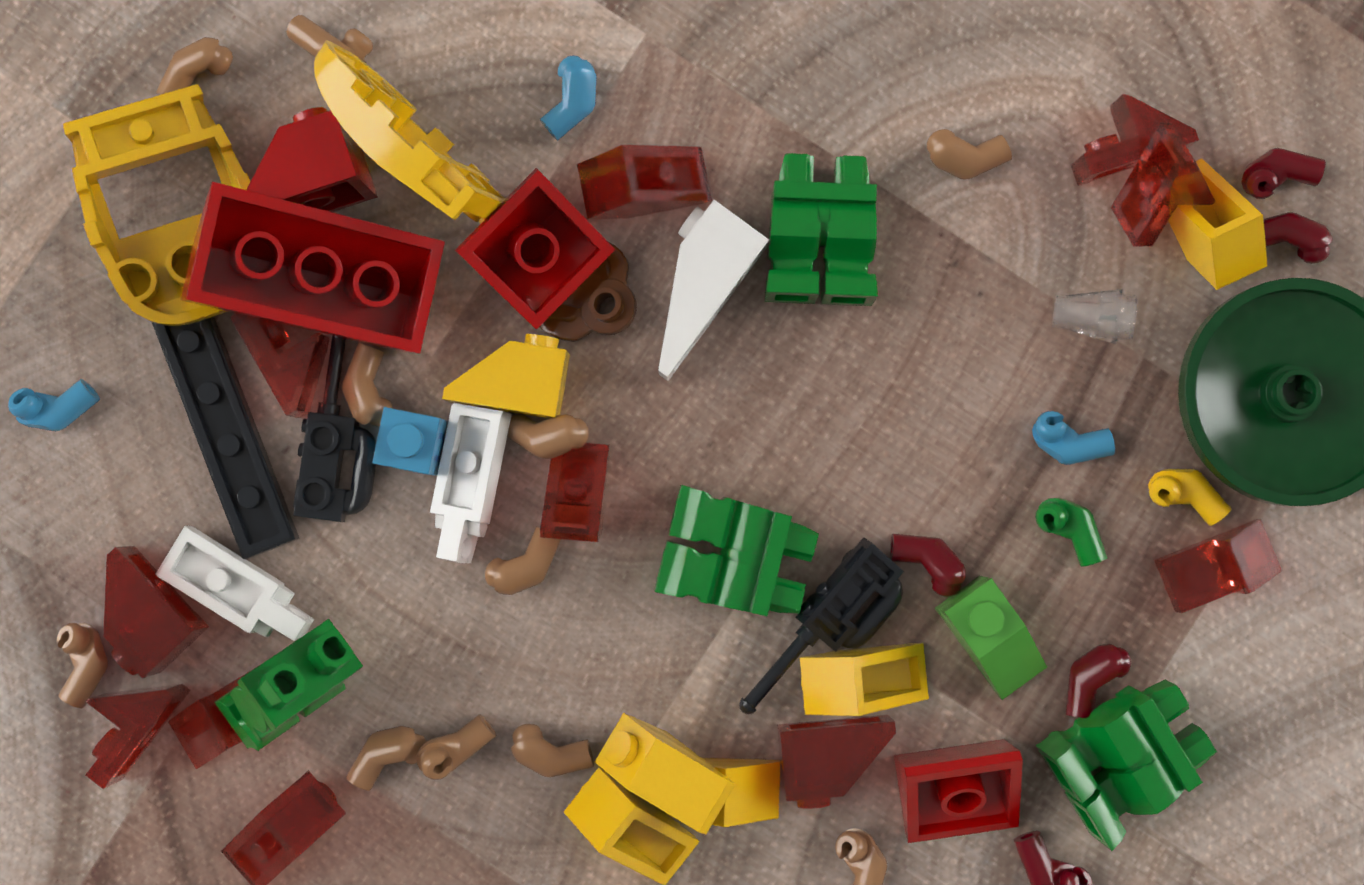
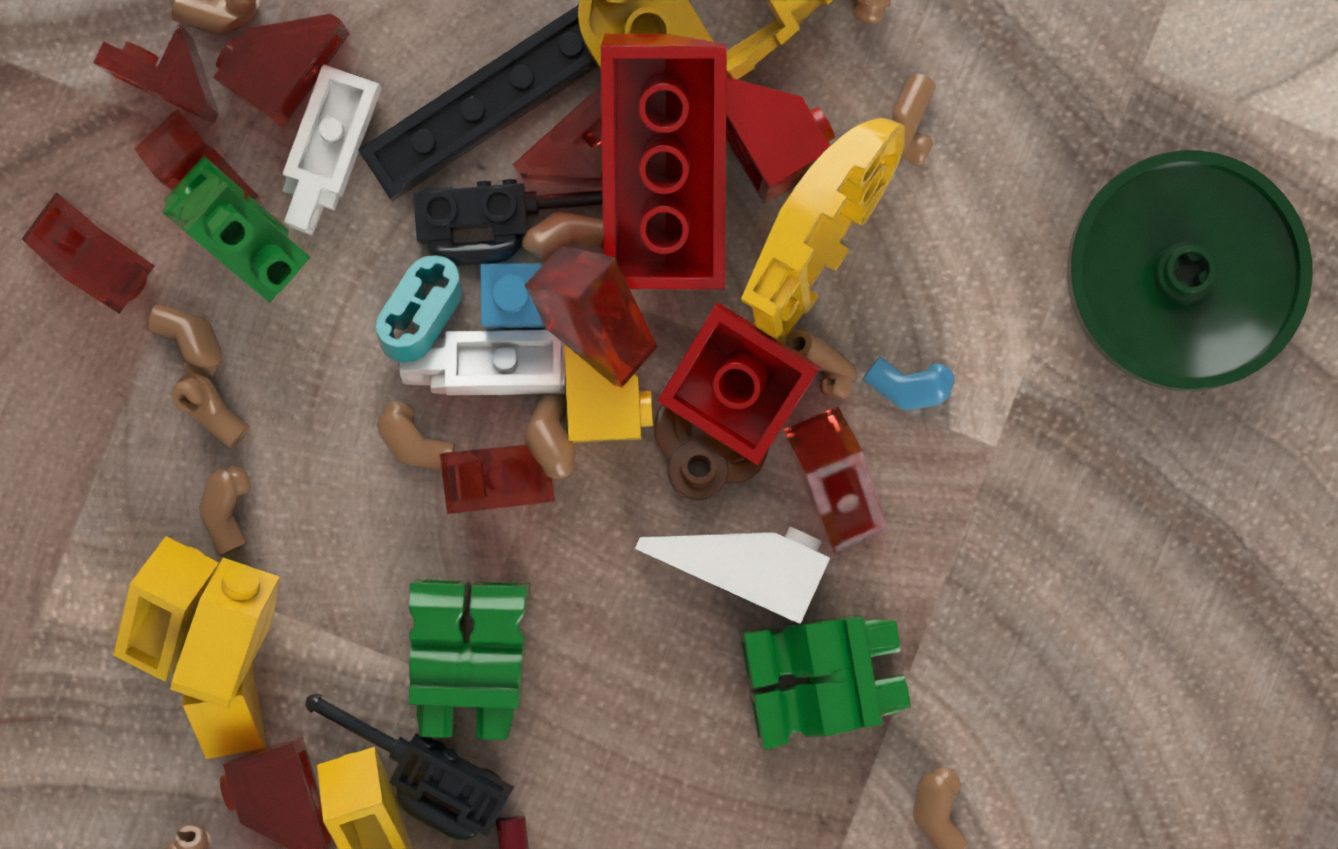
camera: 75 degrees right, 0 degrees up
none -> teal beam [376,255,463,363]
none -> clear red slope [524,245,658,388]
none -> medium nougat arm [786,329,857,399]

